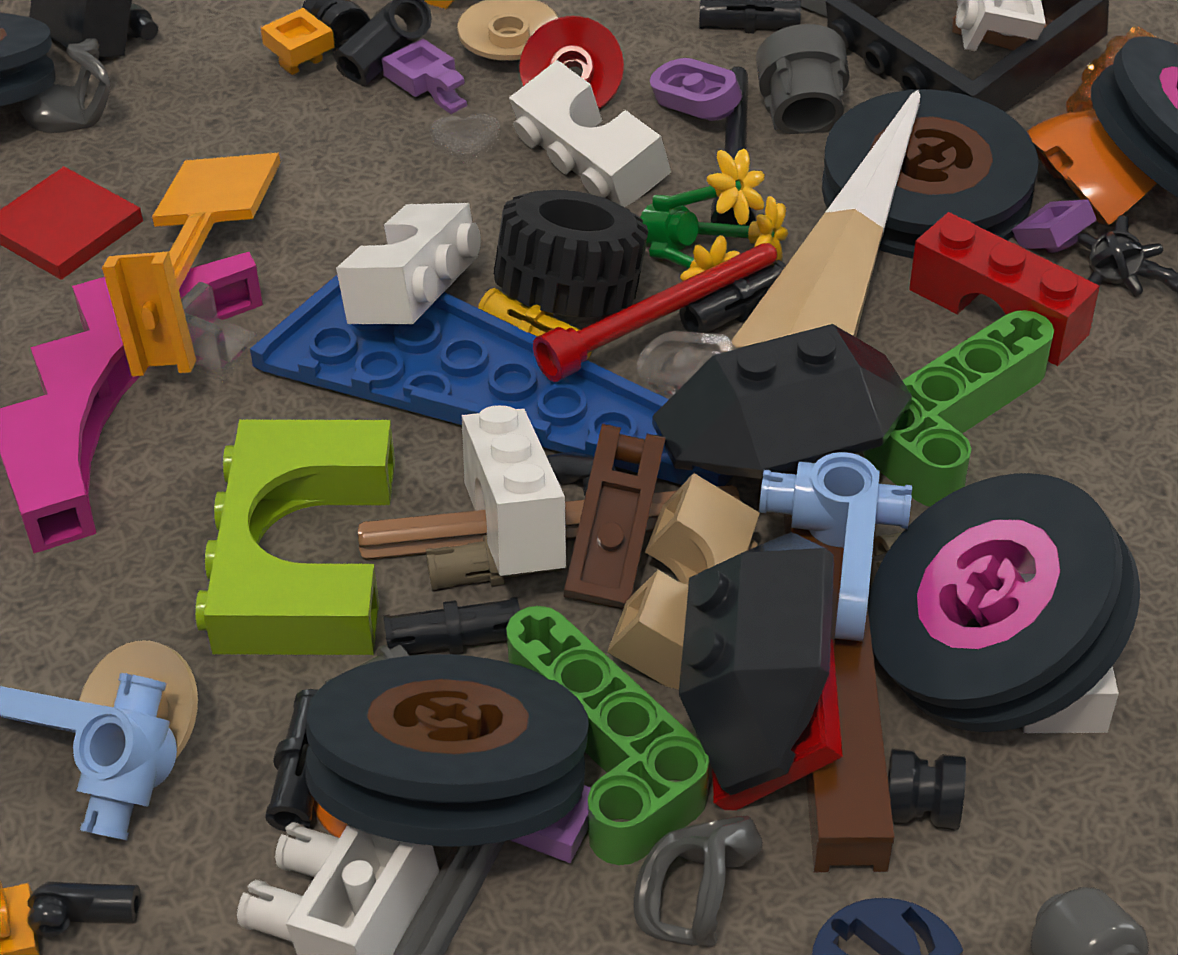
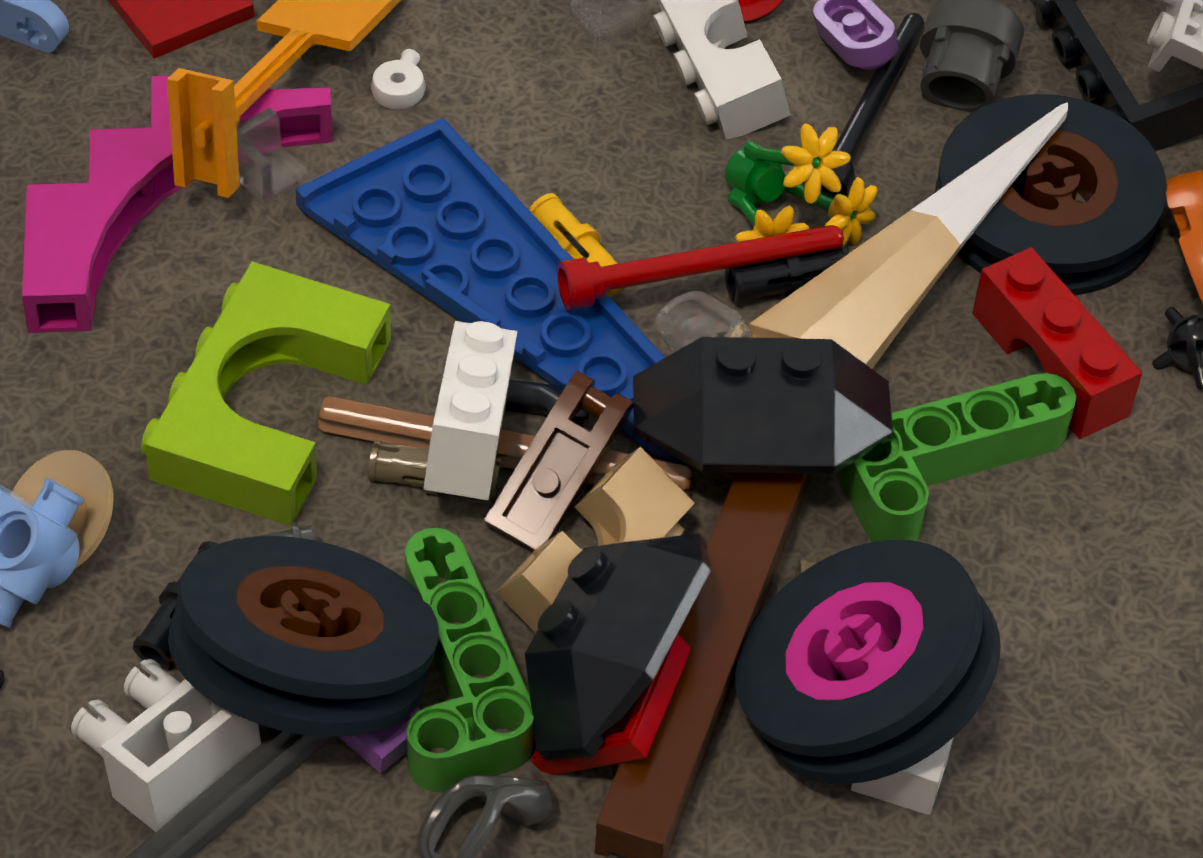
camera: 15 degrees right, 5 degrees up
white arch [336,203,481,324] -> none
black pin [383,597,520,655] -> none
black tyre [493,190,648,317] -> none
light blue piece [759,452,912,642] -> none
black wheel [888,748,966,829] -> none
medium lavender plate [1012,200,1097,253] -> none
none -> white piece [371,49,426,109]

